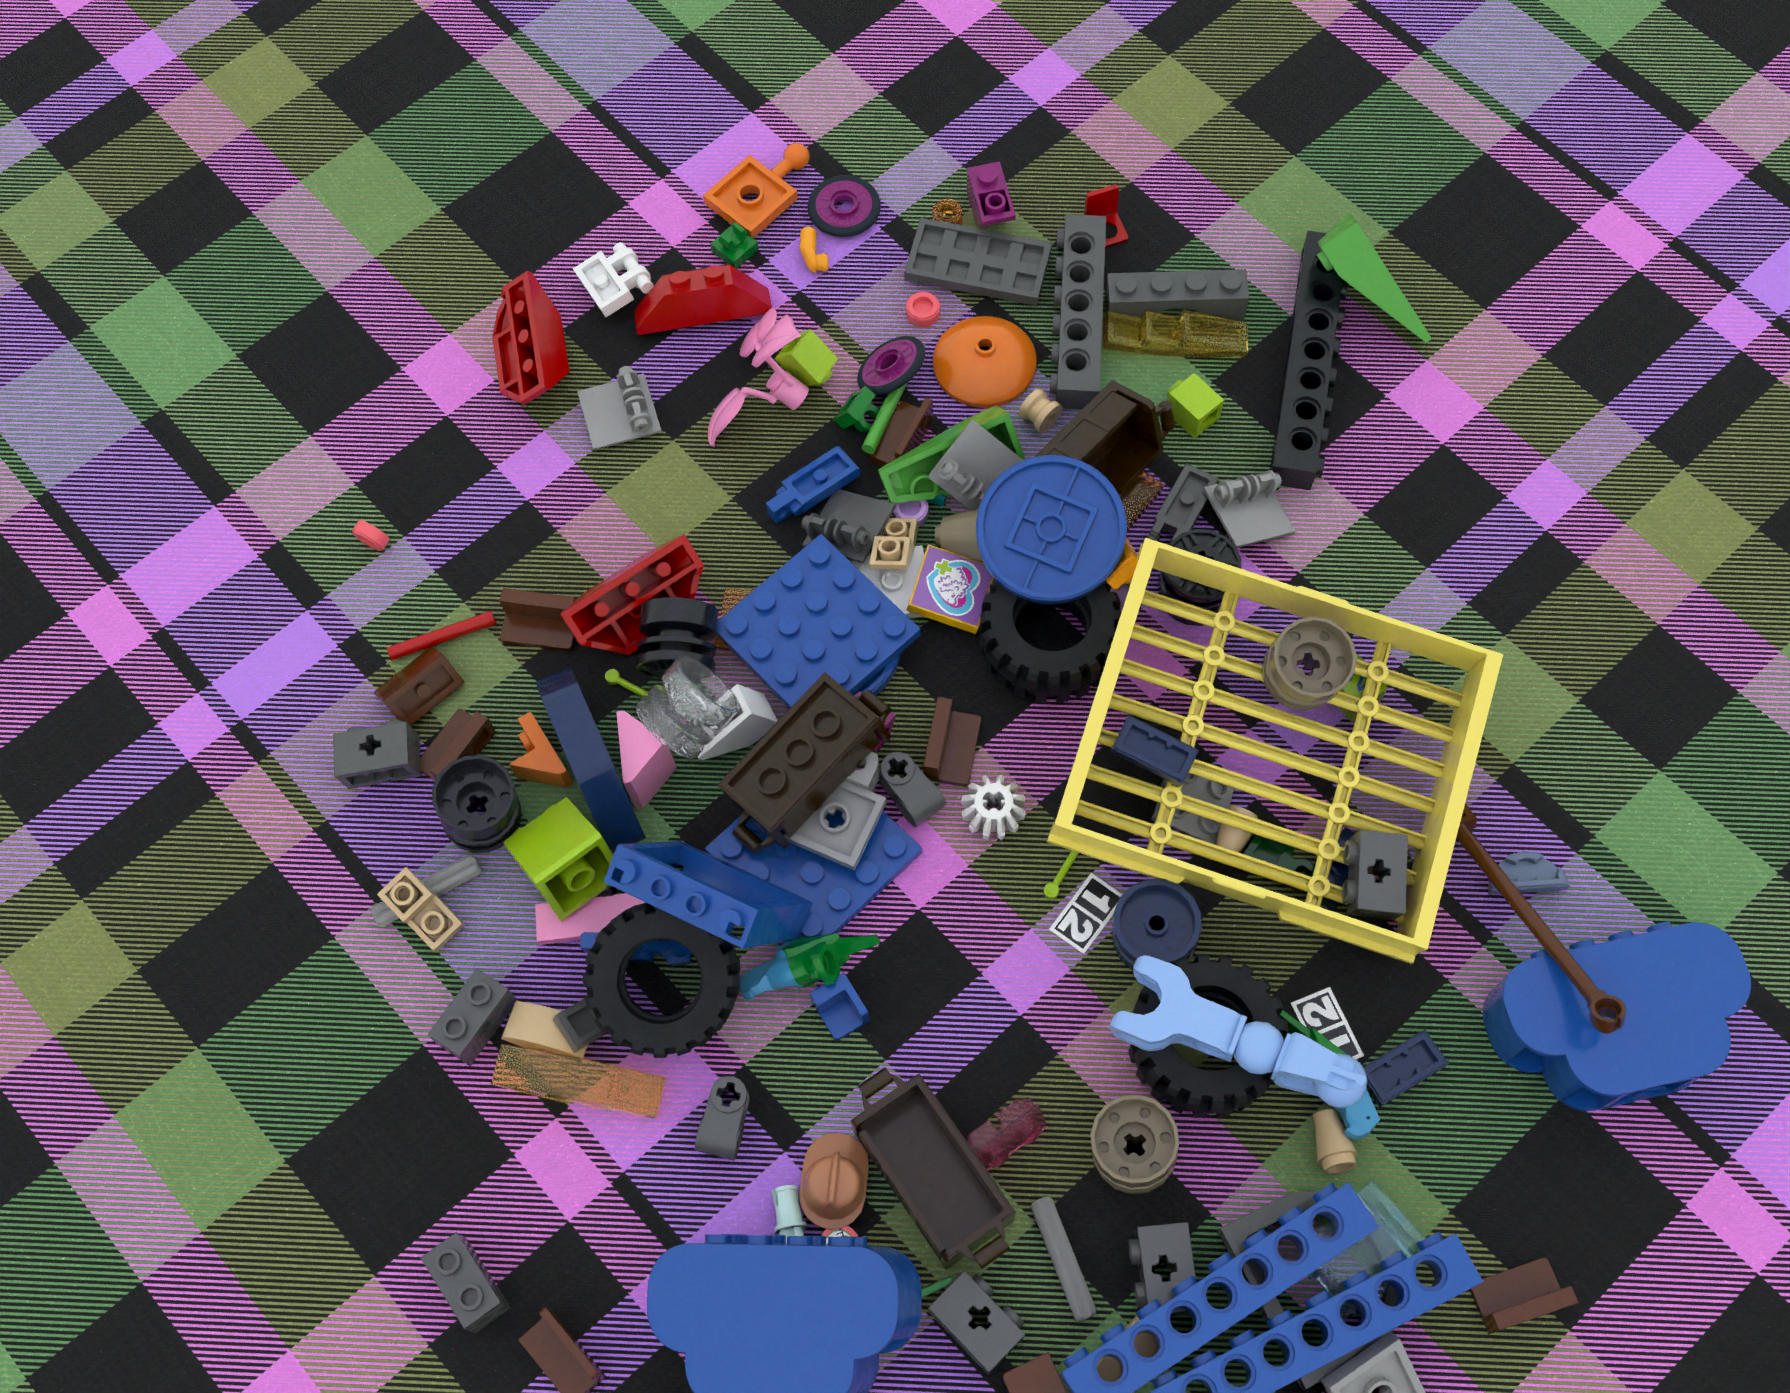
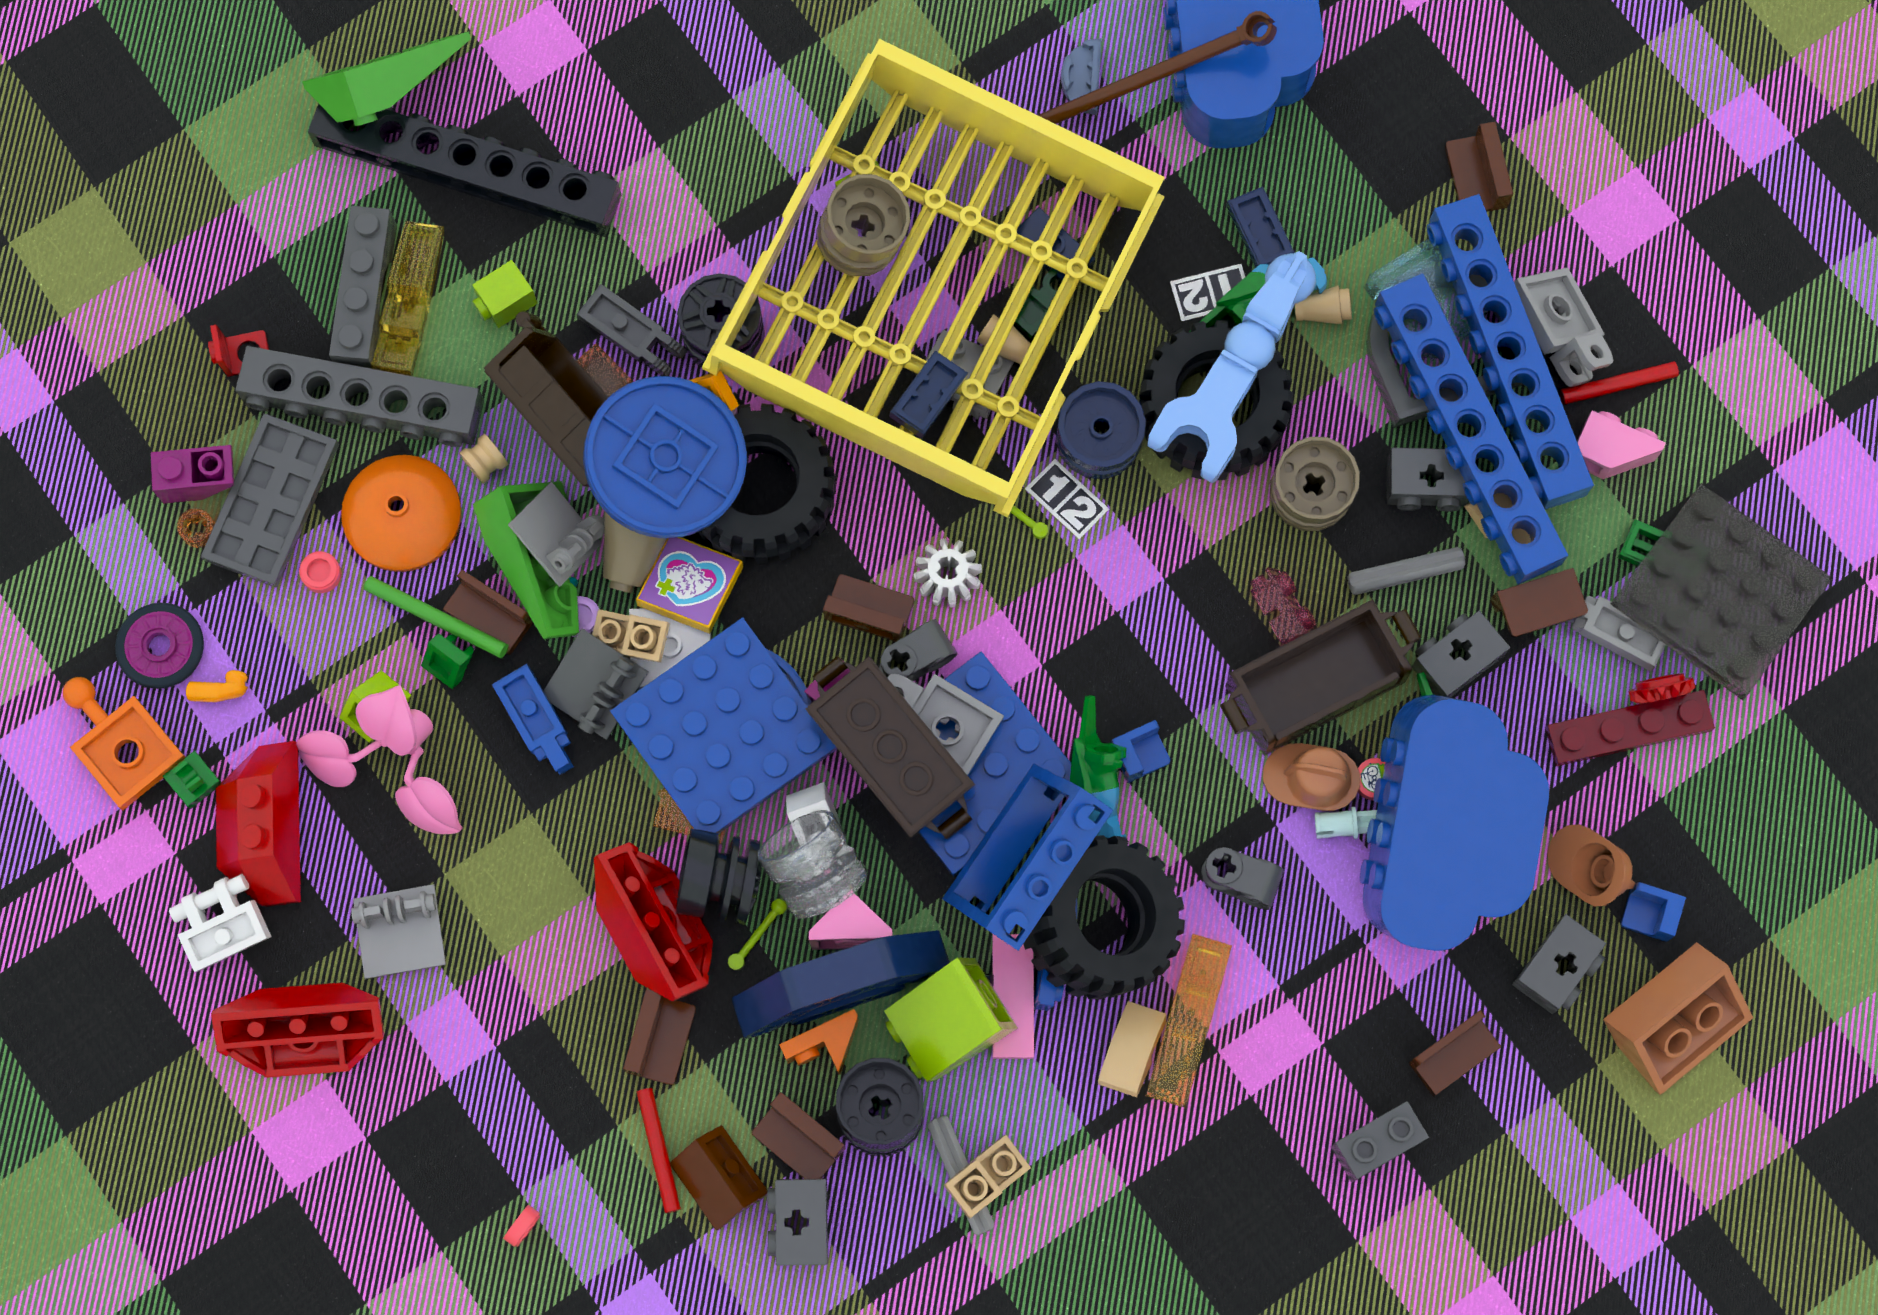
camera: 85 degrees left, 10 degrees up
dark grey brick [427,968,518,1066] -> none
dark grey tile [553,998,608,1053] -> none
magenta wheel [857,336,925,395] -> none
light grey hinge [1203,470,1296,548] -> none
dark grey brick [1342,830,1408,920] -> none

